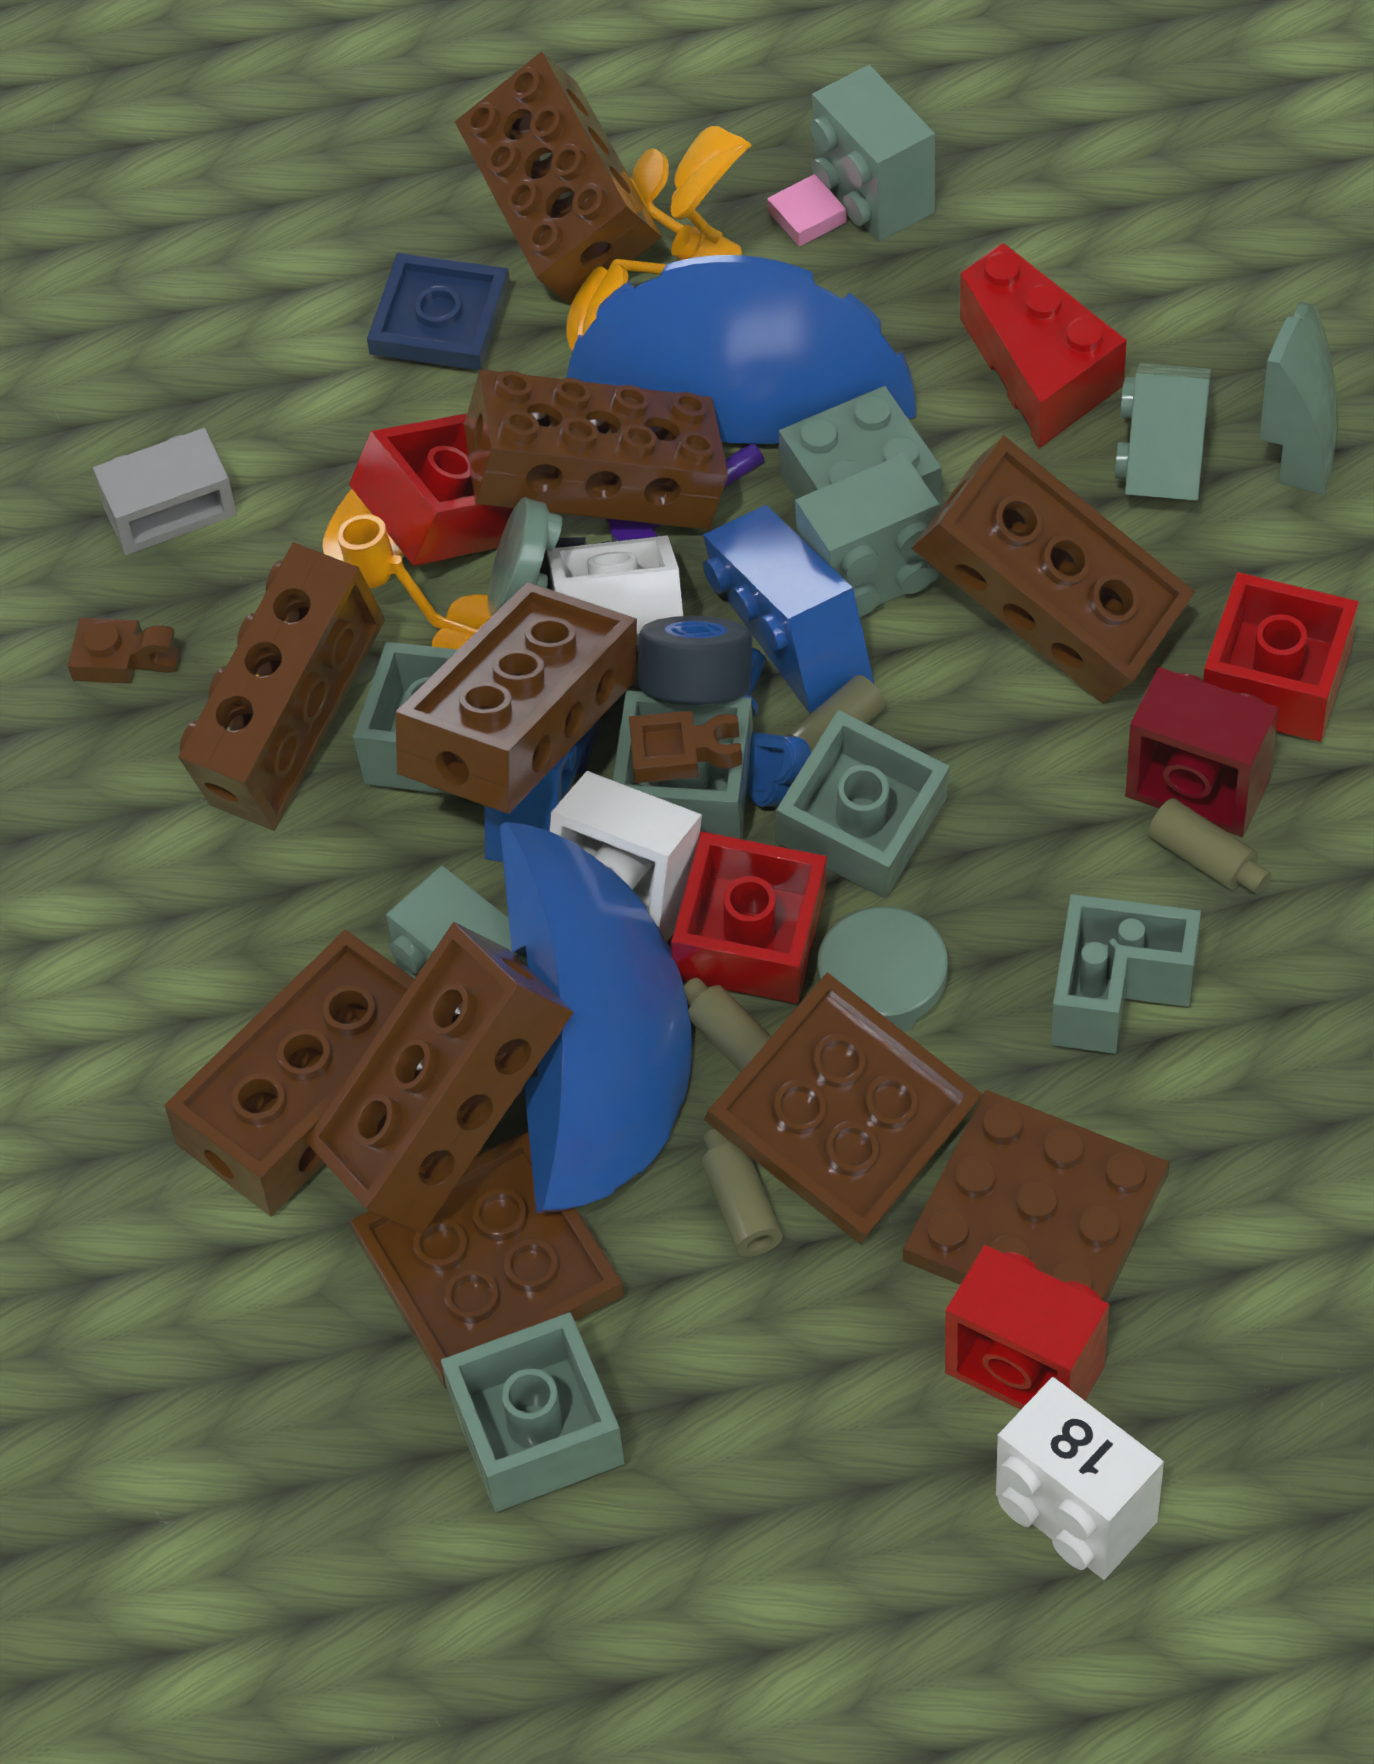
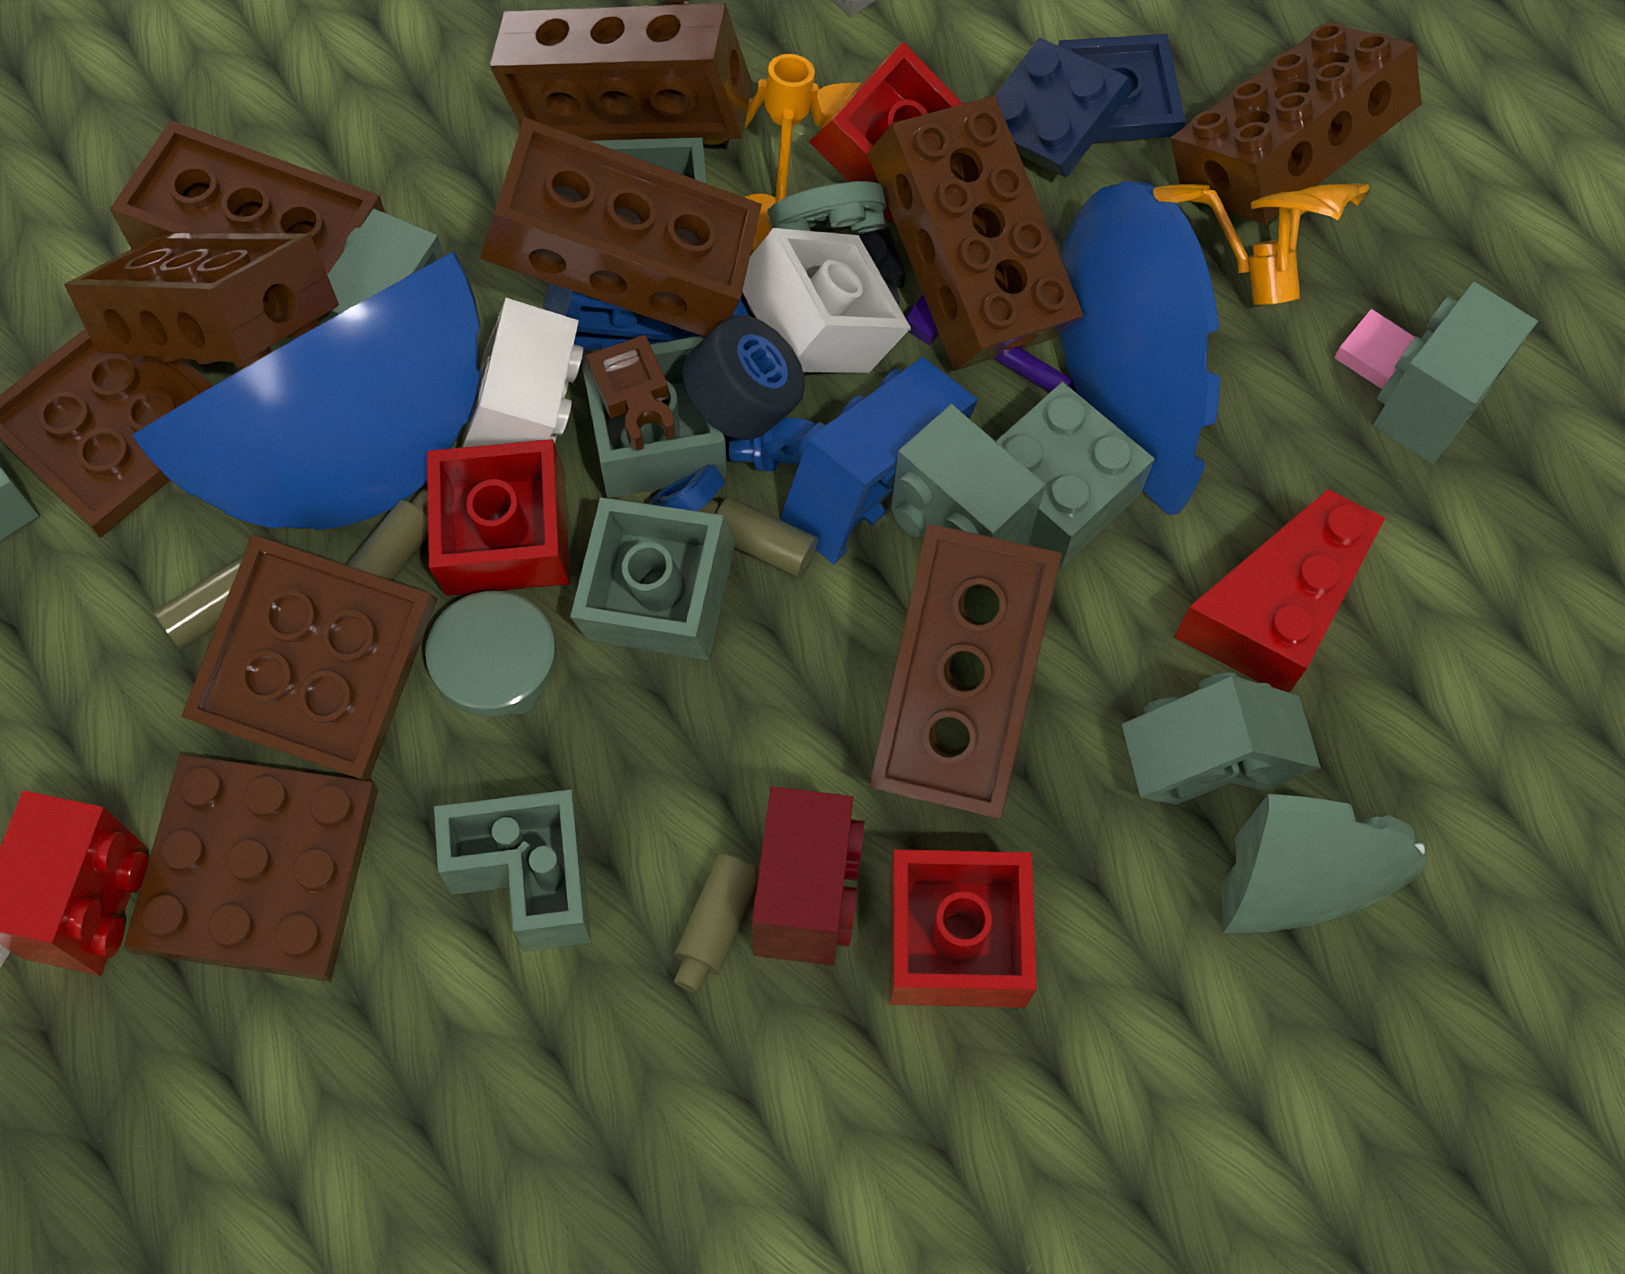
camera: 65 degrees right, 10 degrees up
none -> dark blue plate [995,37,1133,178]

